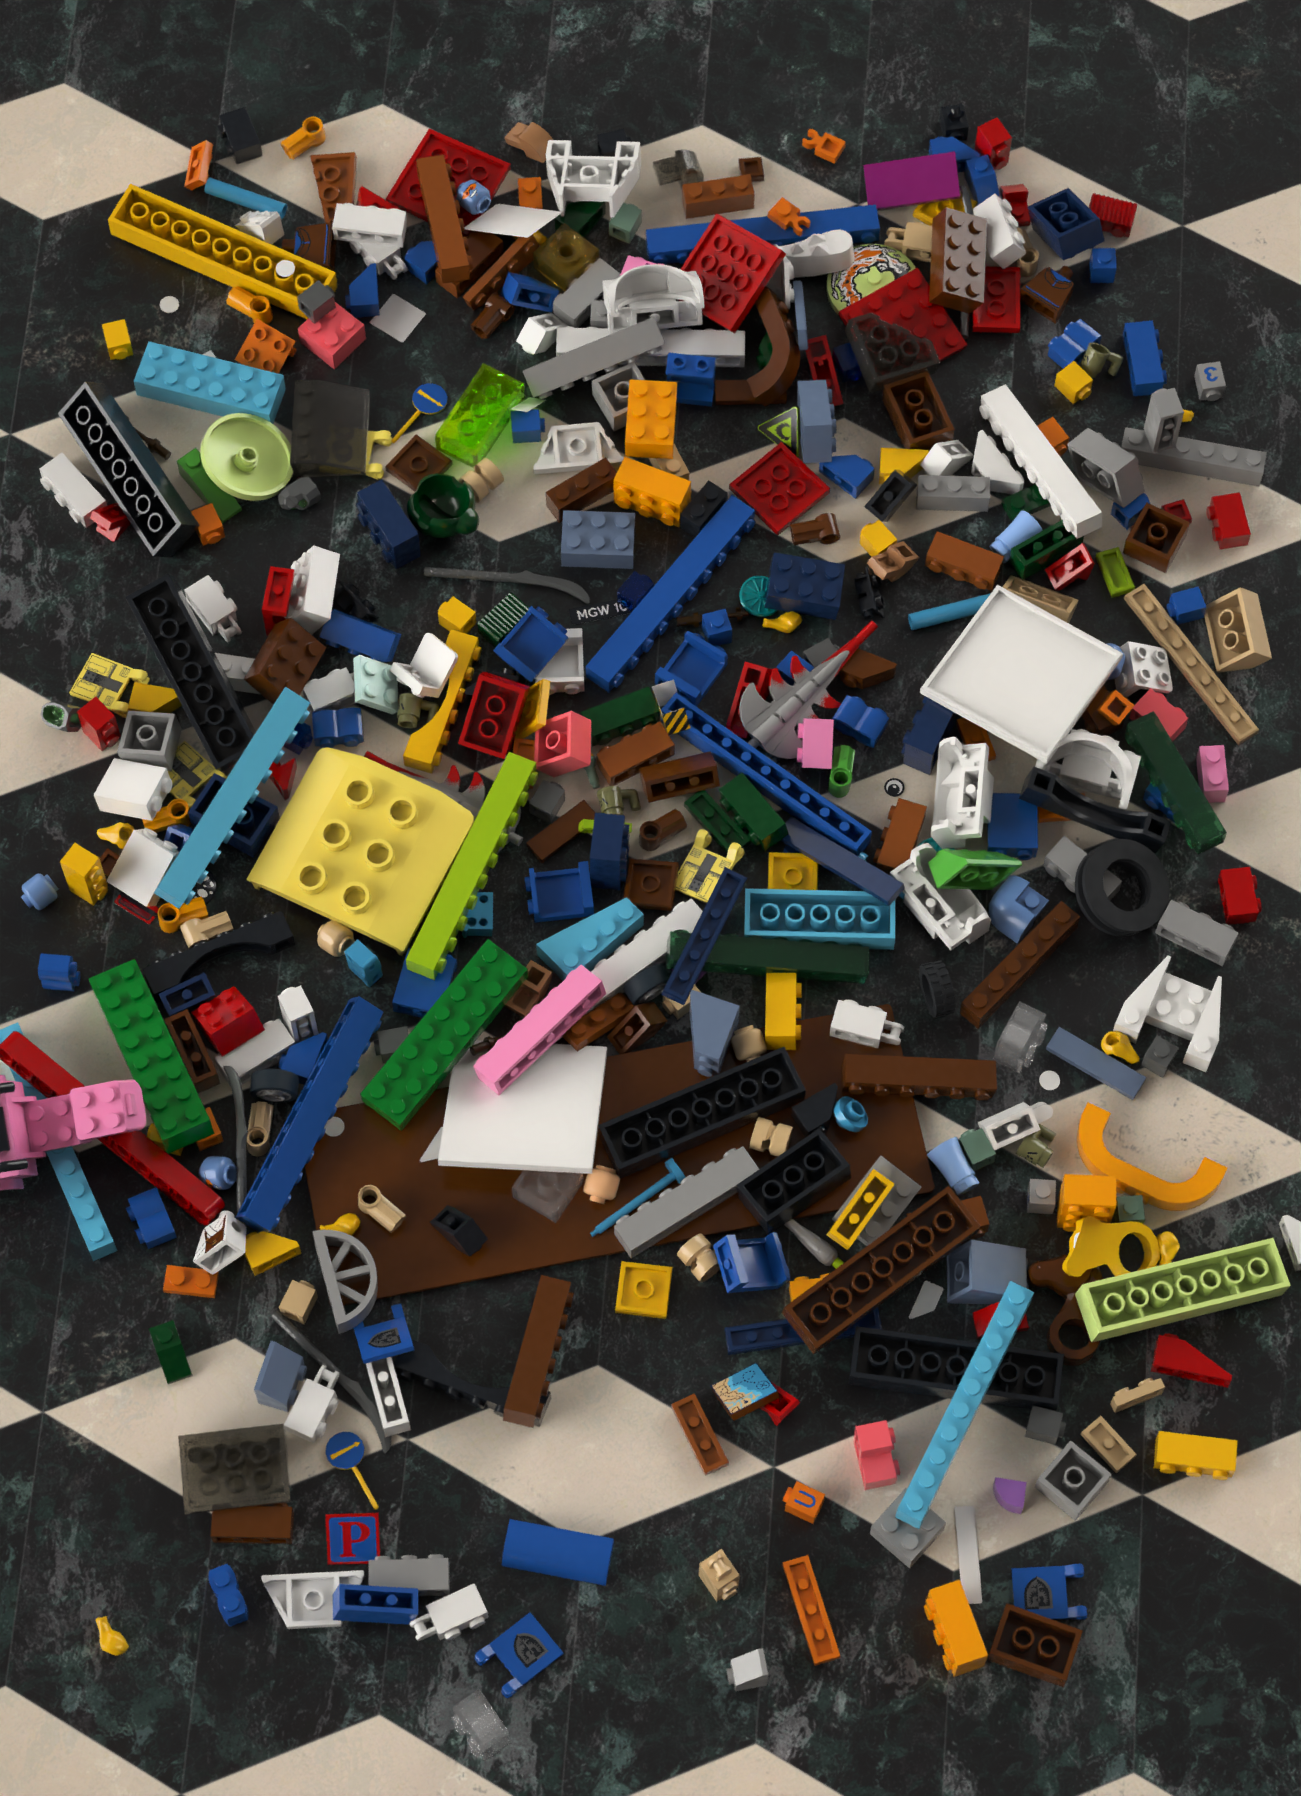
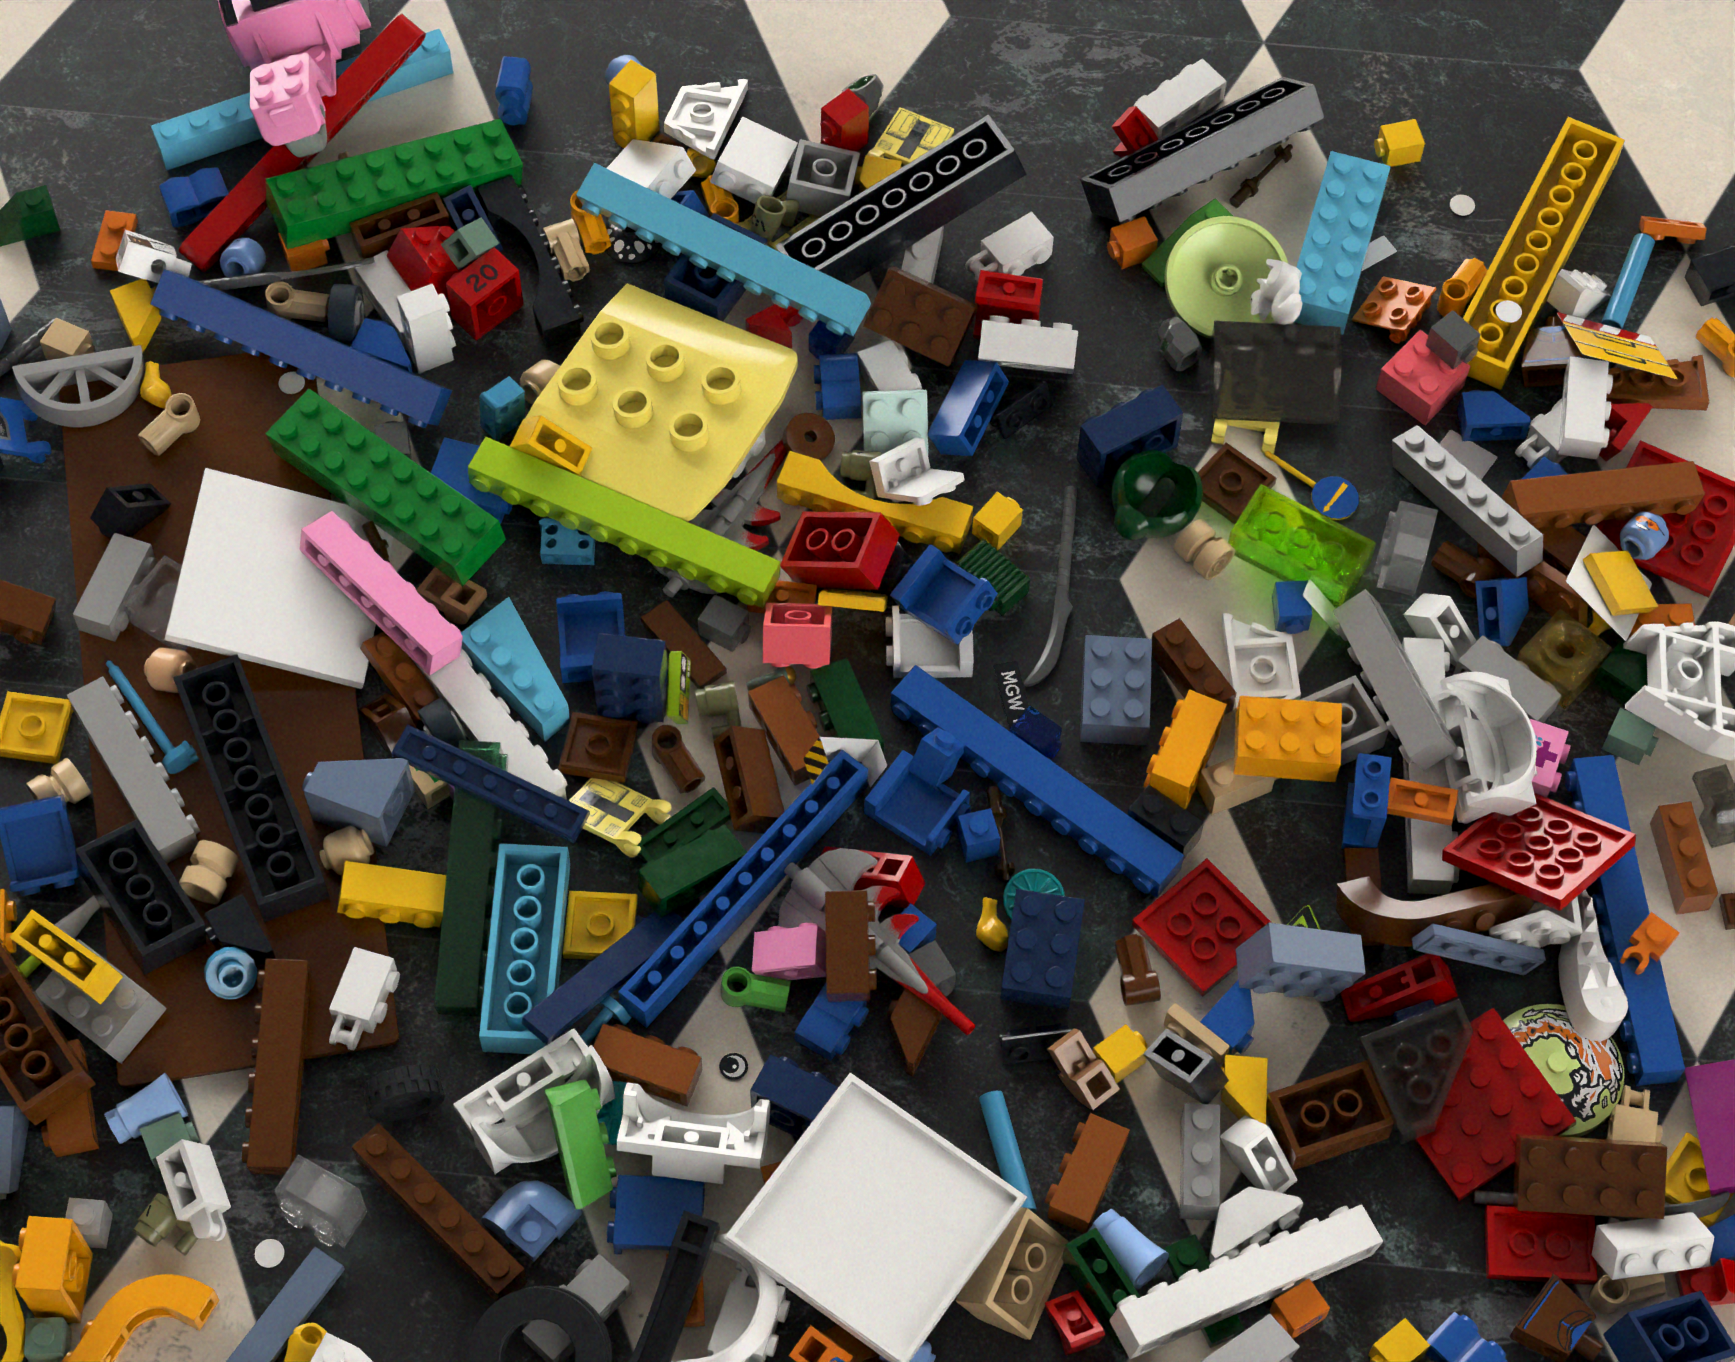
camera: 90 degrees right, 5 degrees down
none -> light grey brick [73,533,157,642]
none -> sand green brick [441,217,499,270]
none -> red brick [446,247,524,341]
none -> yellow slope [510,415,592,476]
none -> white wing [664,79,748,159]
none -> olive piece [749,196,800,242]
none -> reddish brown piece [782,413,835,462]
none -> reddish brown brick [825,890,877,1002]
none -> blue brick [908,727,965,788]
none -> tan plate [1164,1003,1230,1066]
none -> white animal [1250,259,1303,325]
none -> clear brick [1373,500,1438,597]
none -> orange plate [1387,777,1459,826]
none -> light grey brick [1392,425,1543,577]
none -> yellow sticker [1557,312,1677,379]
none -> yellow tile [1583,550,1658,616]

